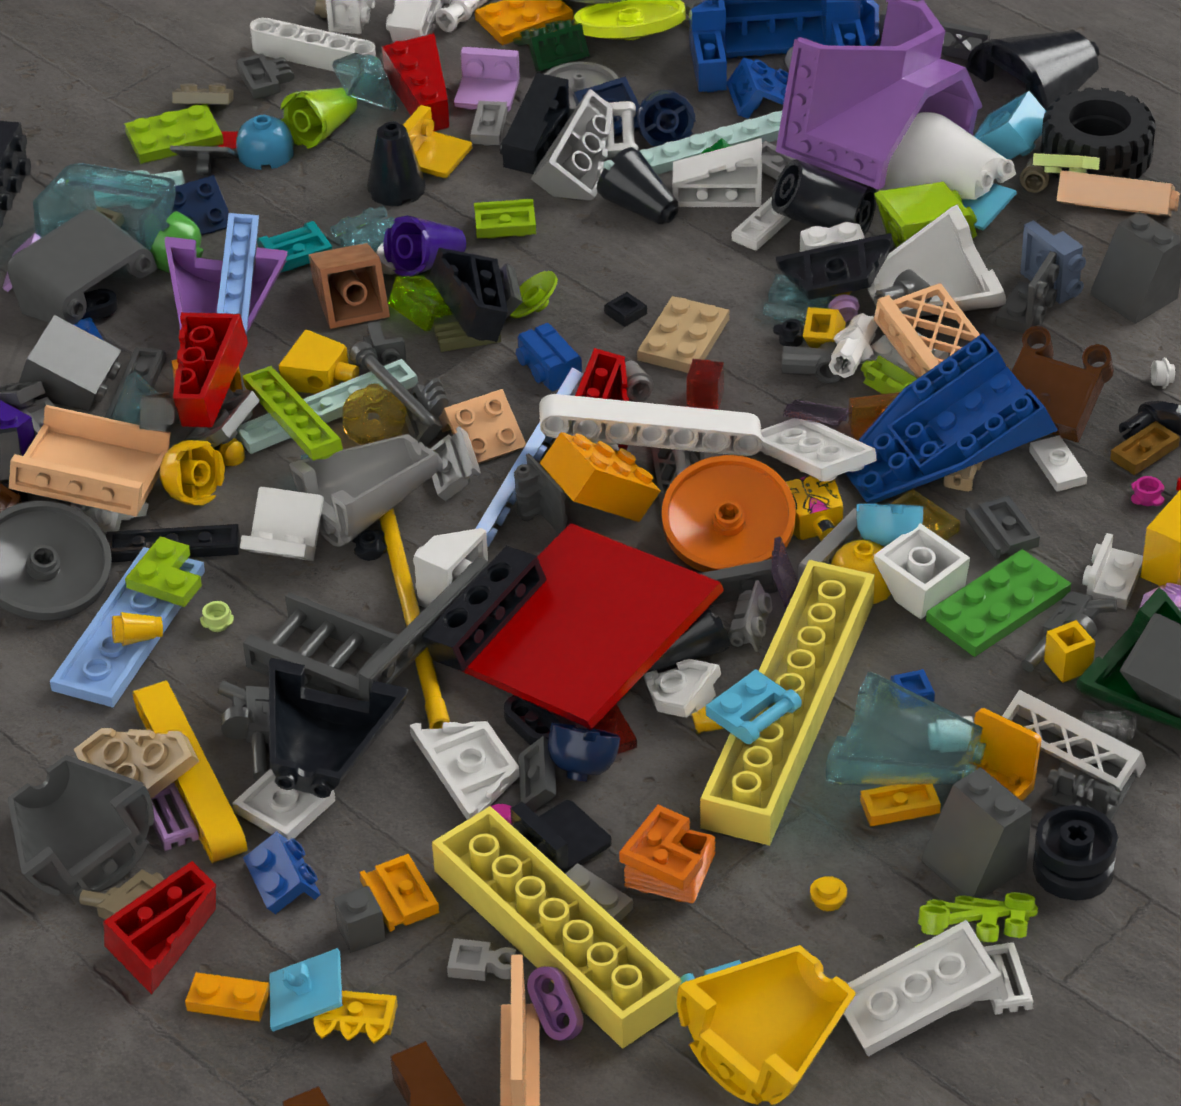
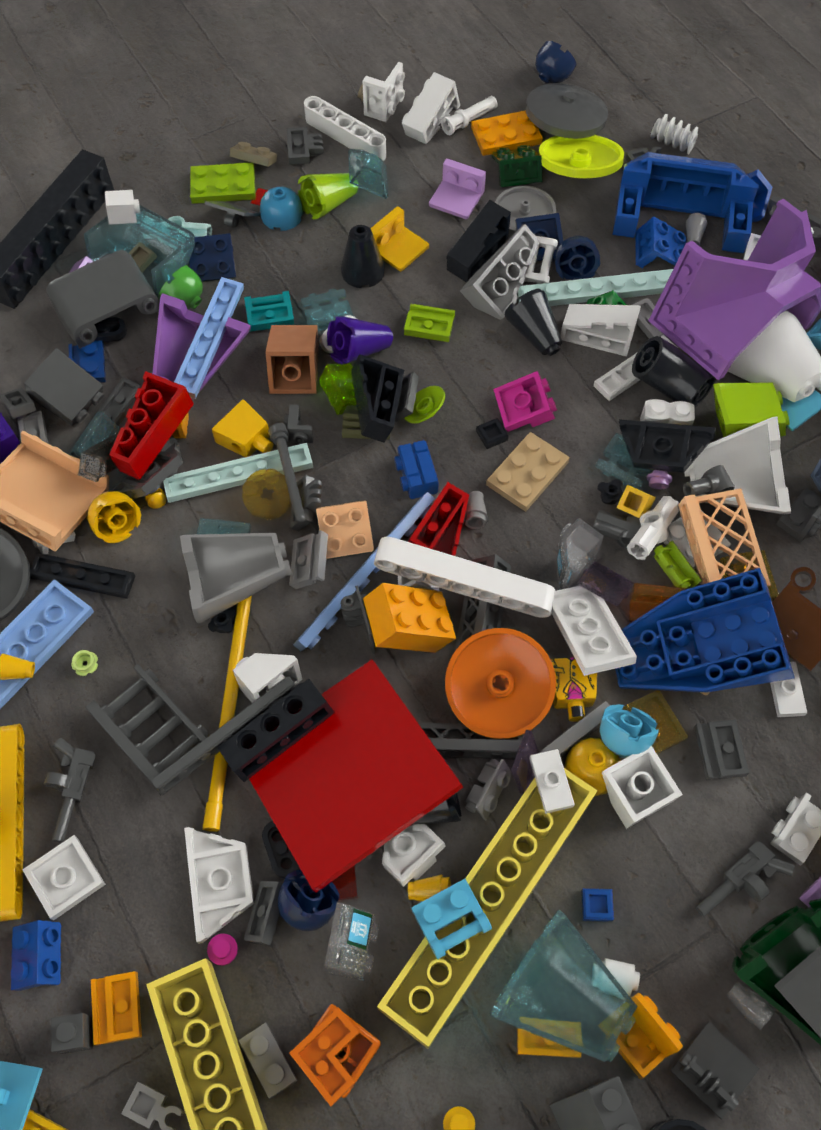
camera: 15 degrees right, 20 degrees up
lime plate [125,536,202,607] -> none
white bracket [240,487,324,561] -> none
lime plate [242,366,343,461] -> none
black cone [269,658,408,798] -> none
red wedge [382,33,450,131] -> none
light grey plate [470,101,508,146] -> none
black bracket [510,800,612,874] -> none
clear red brick [687,359,724,410] -> none
bright green plate [926,549,1071,657] -> none
white fence [1002,690,1146,792] -> none
yellow brick [1044,620,1095,683] -> none
none -> white brick [105,190,140,225]
none -> clear slope [324,902,380,981]
none -> dark pink plate [493,371,557,432]
none -> white plate [529,749,575,814]
none -> clear slope [557,518,604,590]

